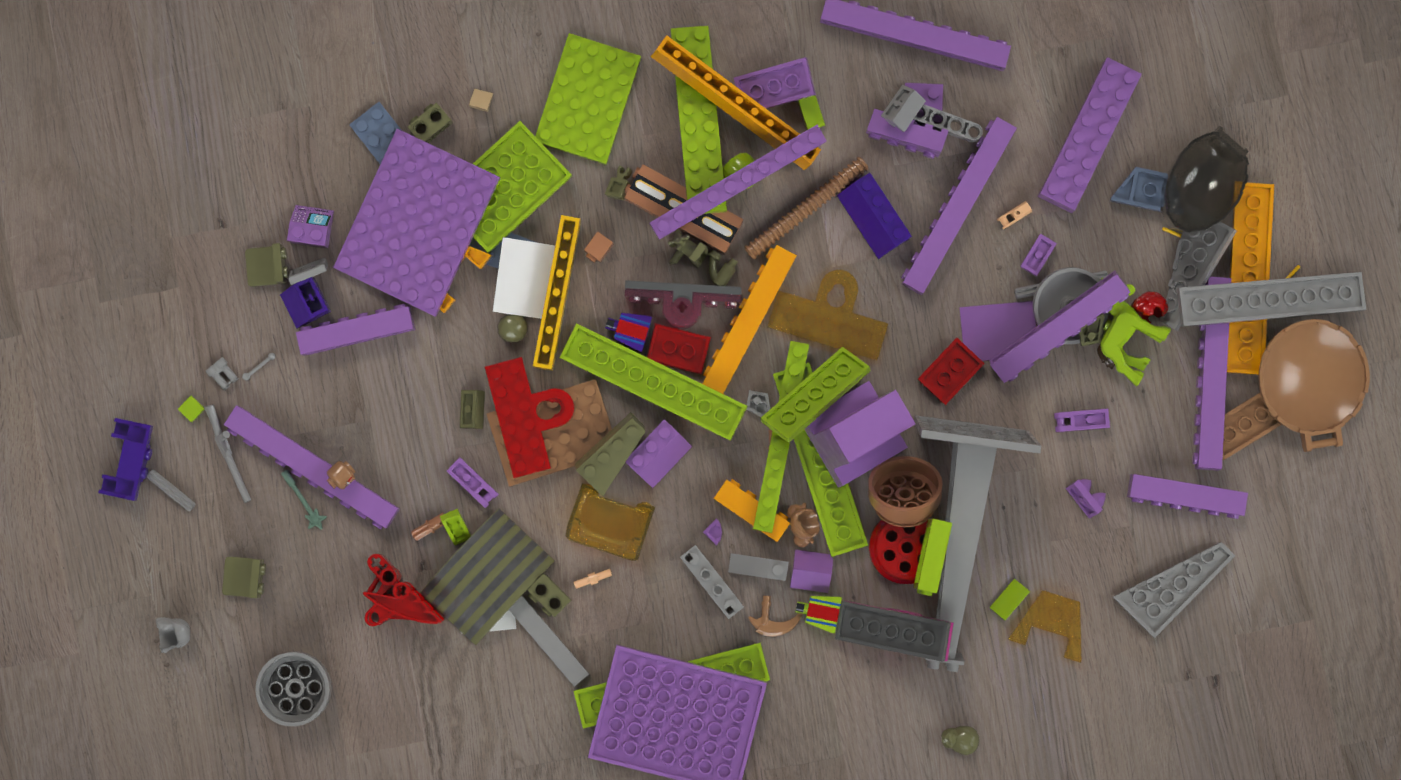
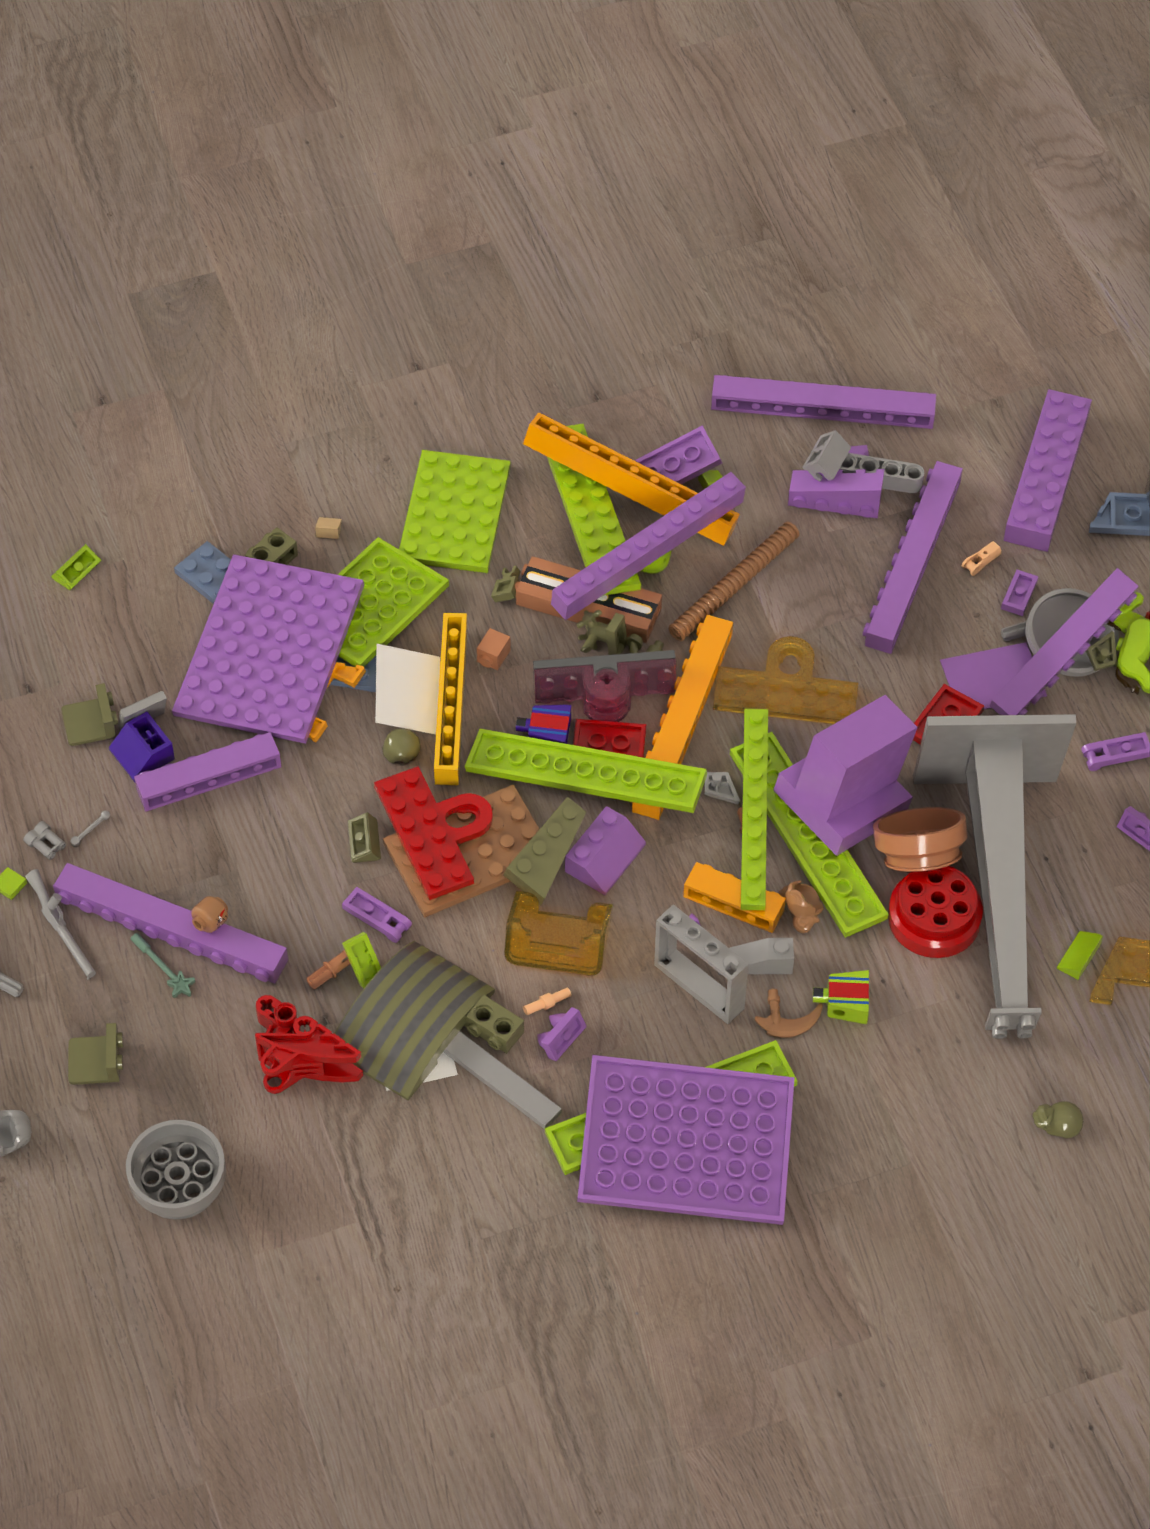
camera: 10 degrees left, 30 degrees down
medium lavender slope [287,205,334,248] -> none
lime plate [761,347,871,443] -> none
medium lavender slope [790,550,833,593] -> none
dark grey piece [835,601,954,662] -> none
dark purple slope [837,172,912,259] -> none
lime window [913,519,952,596] -> none
none -> lime slope [51,544,102,590]
none -> medium lavender tile [537,1007,587,1061]

